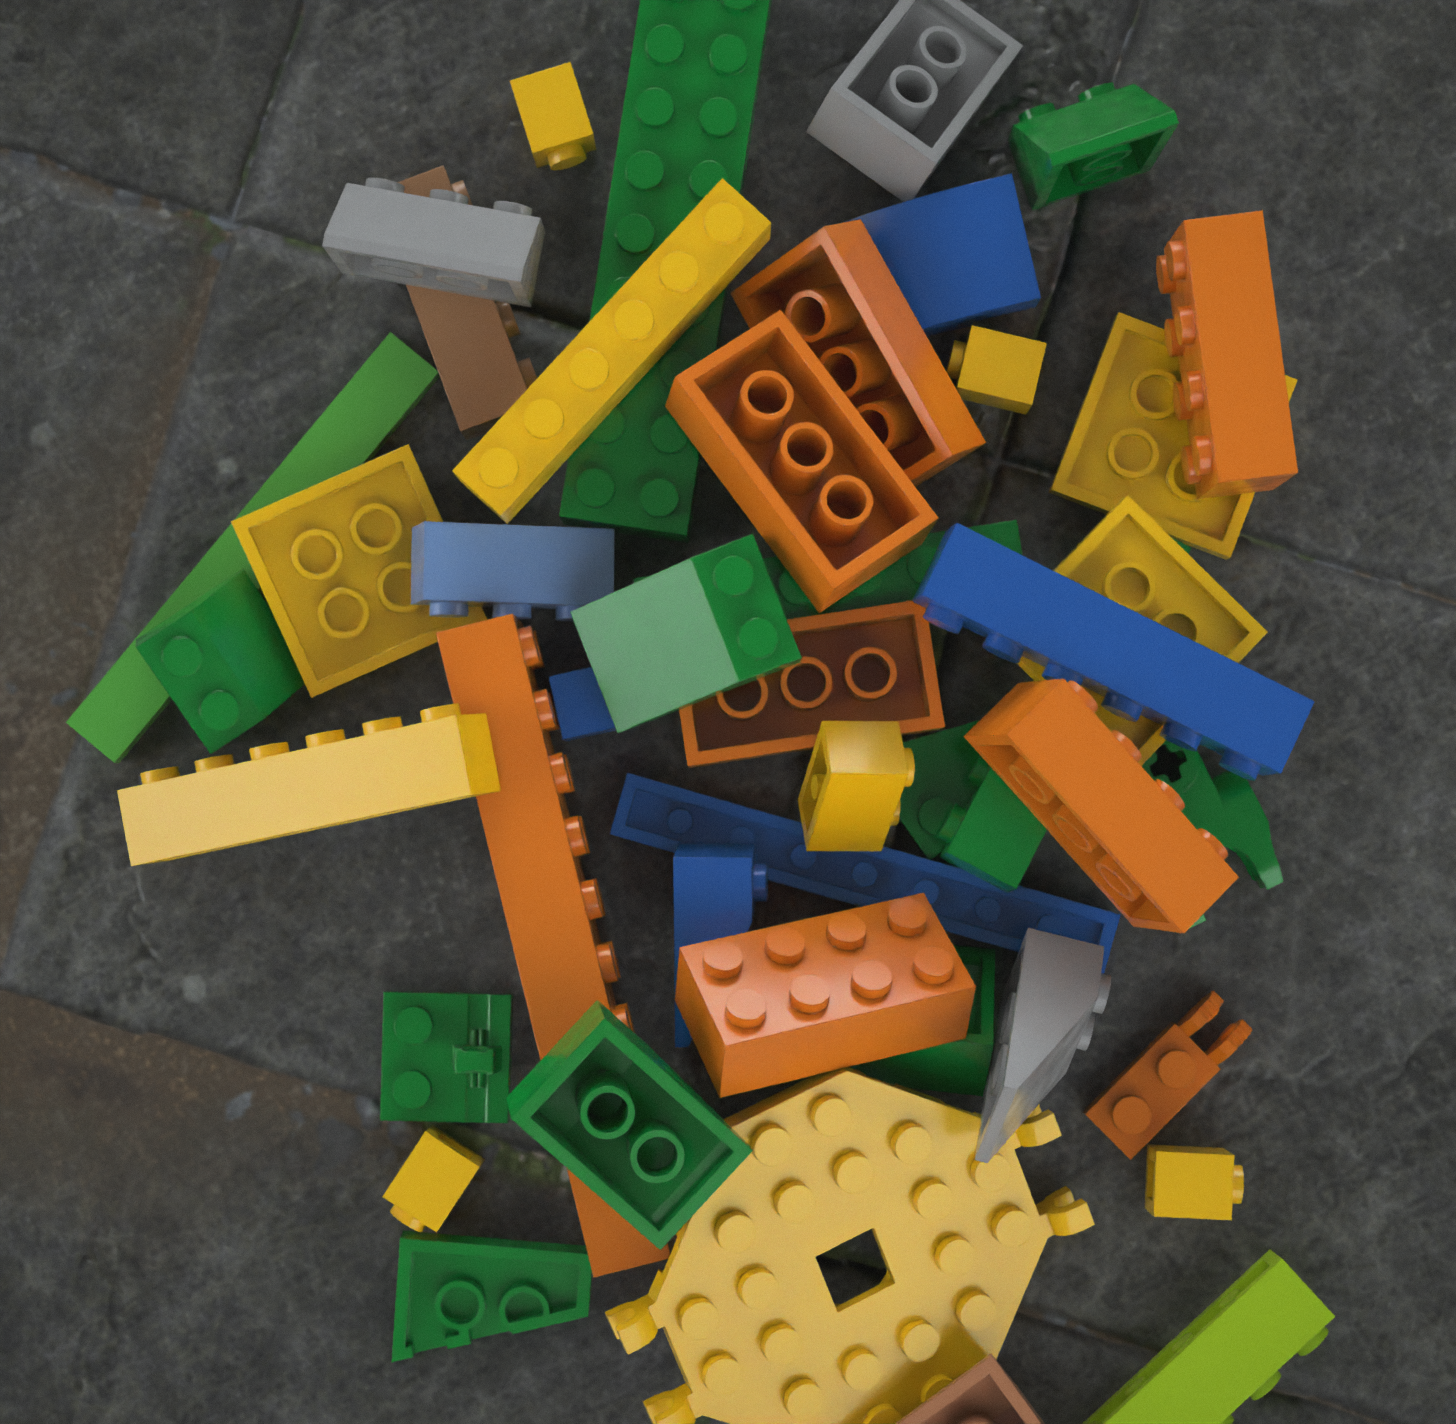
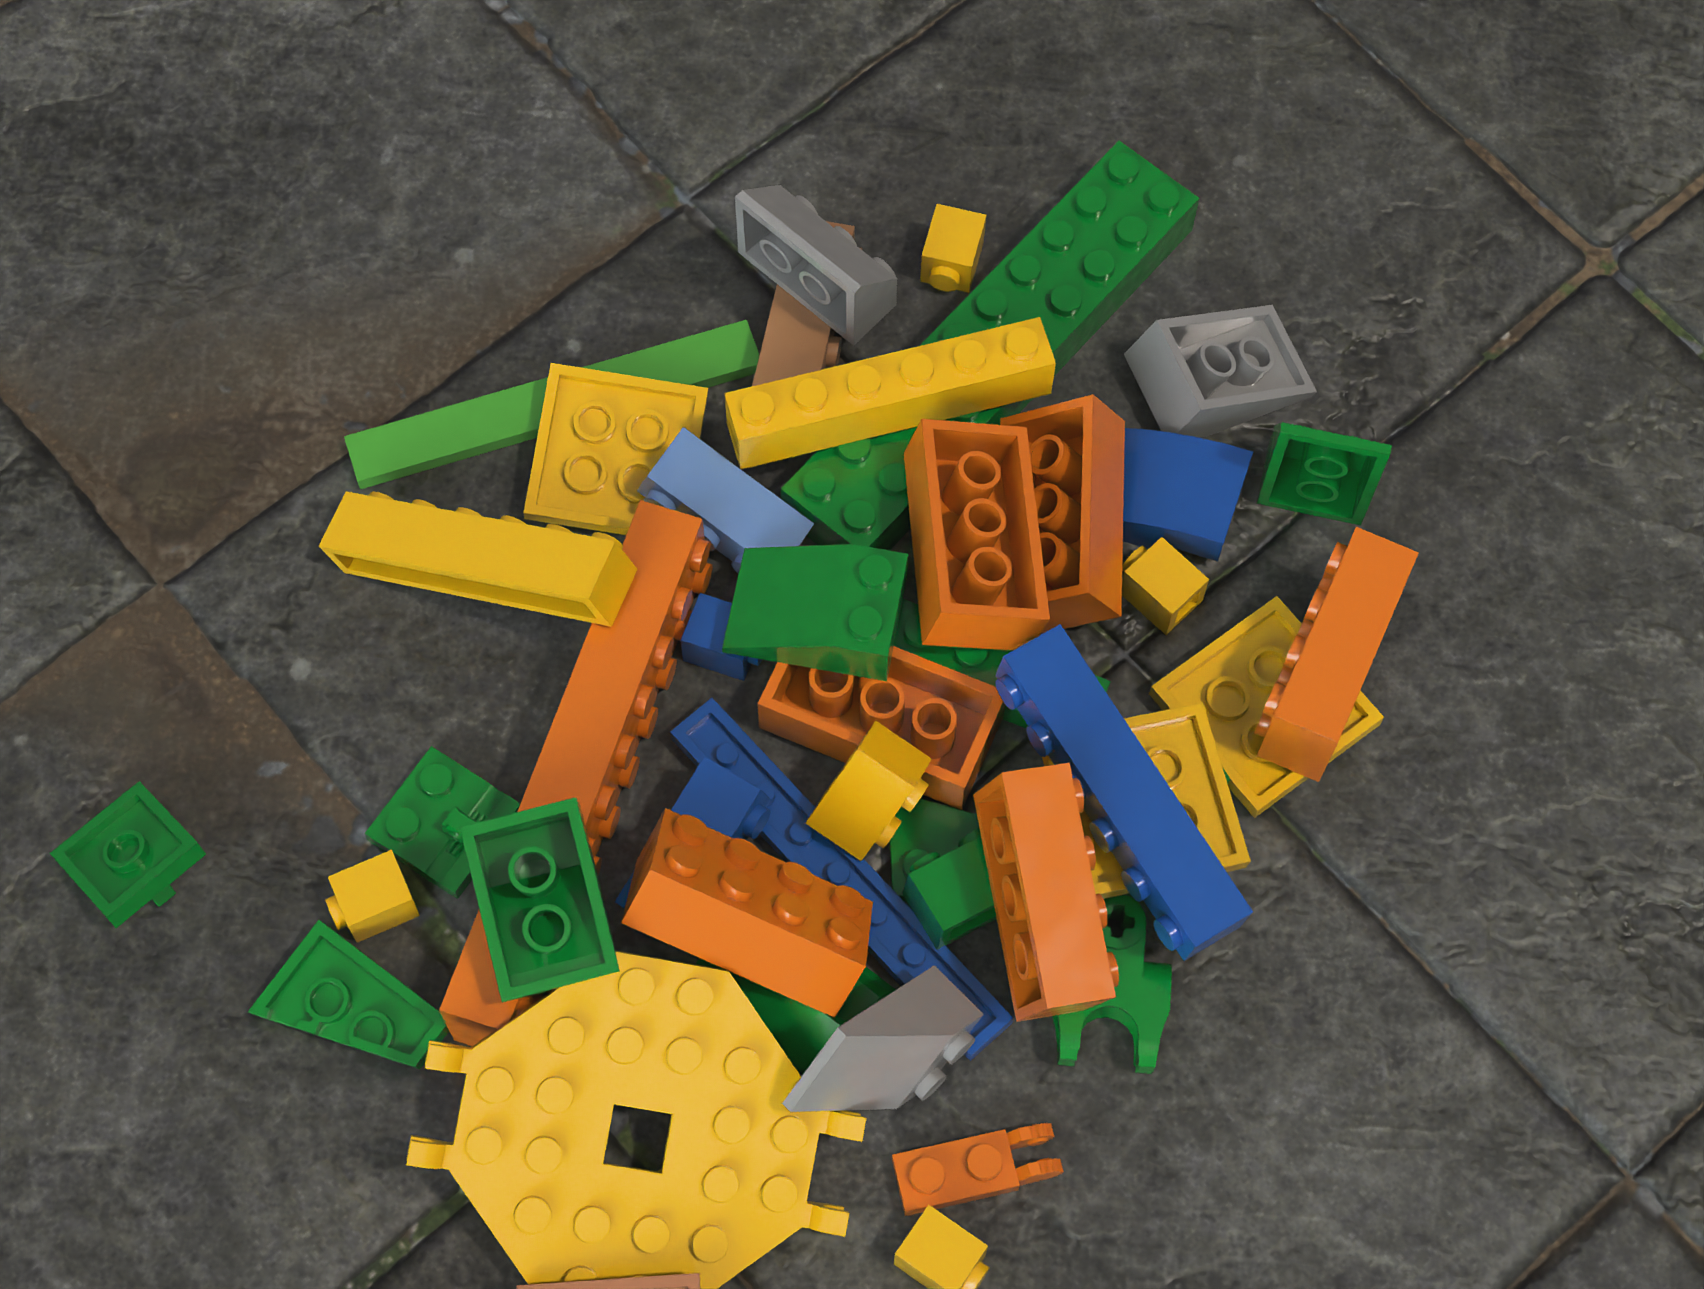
camera: 25 degrees right, 20 degrees down
green slope [136,569,304,754] -> none
none -> green hinge [50,781,206,928]

